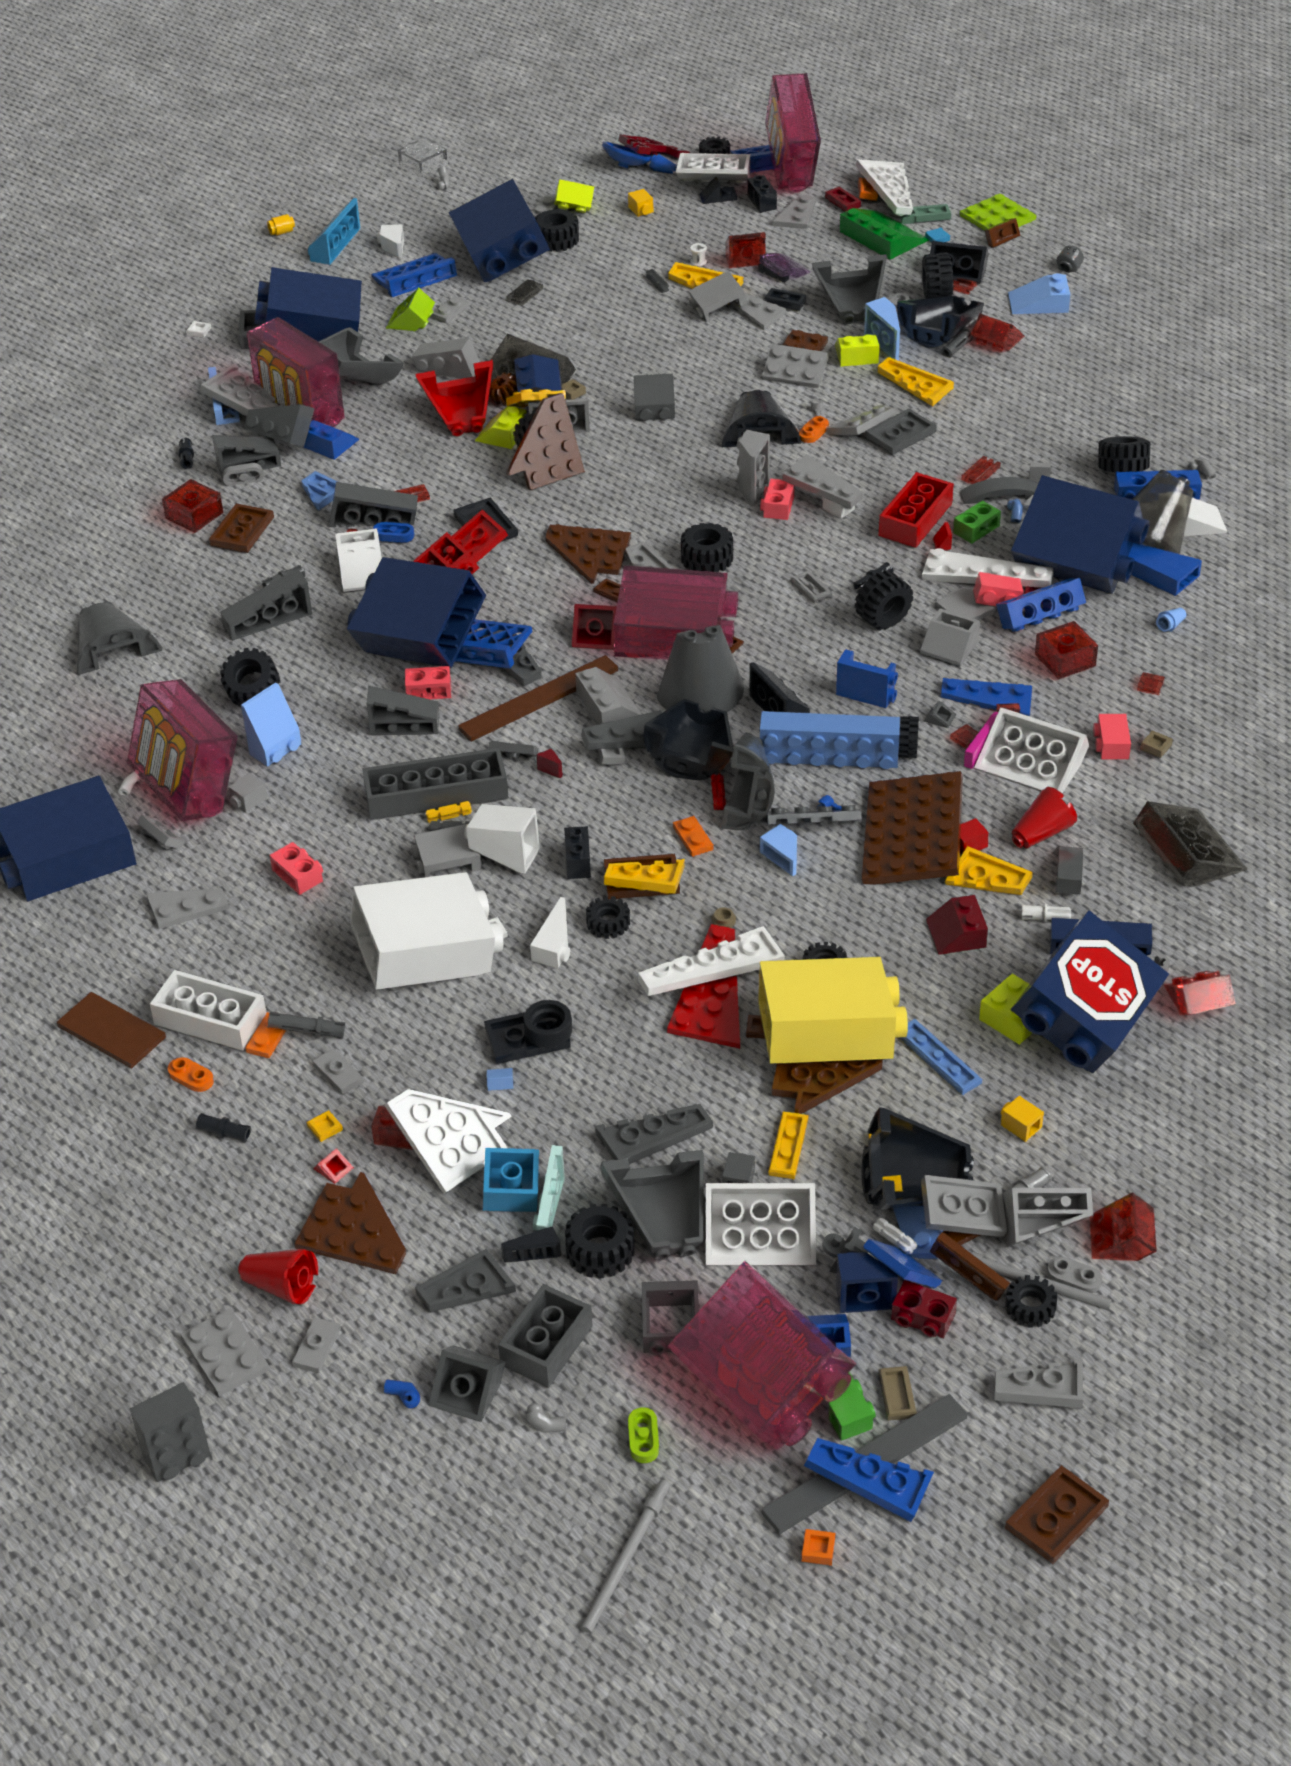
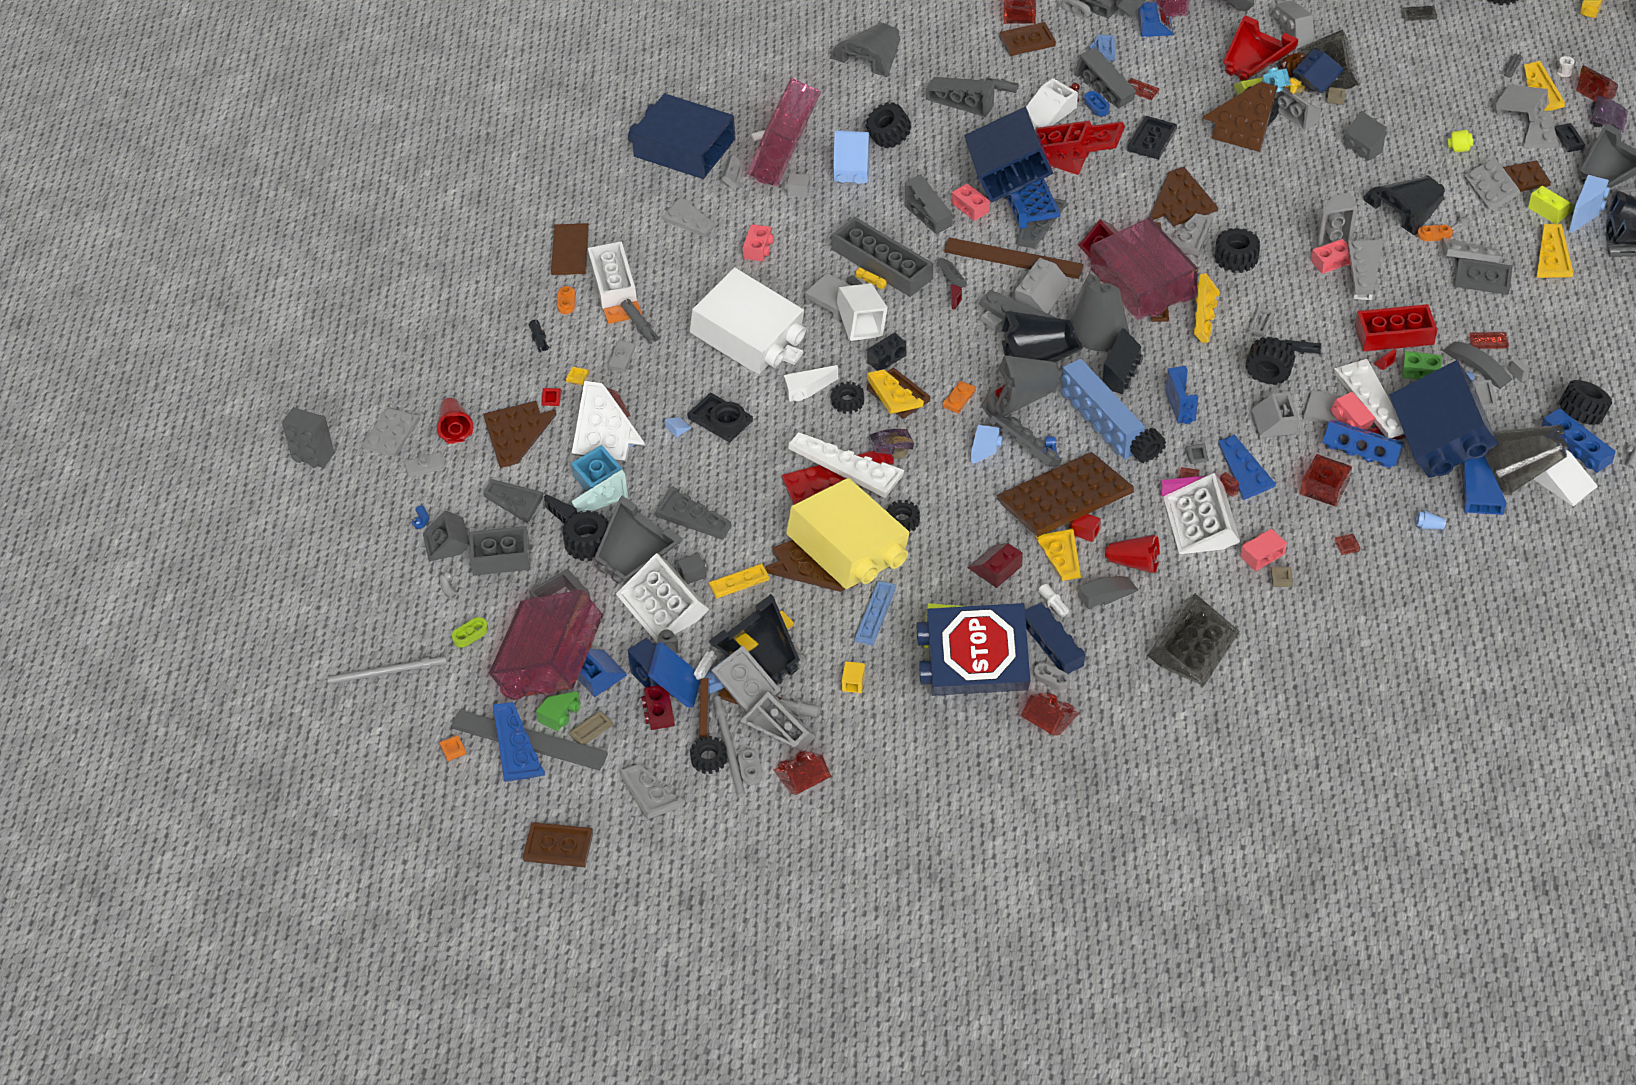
camera: 55 degrees right, 5 degrees up
none -> slope [868,429,914,454]
none -> yellow wing [1194,273,1220,343]
none -> medium azure brick [1262,68,1291,92]
none -> neon yellow head [1448,129,1473,152]

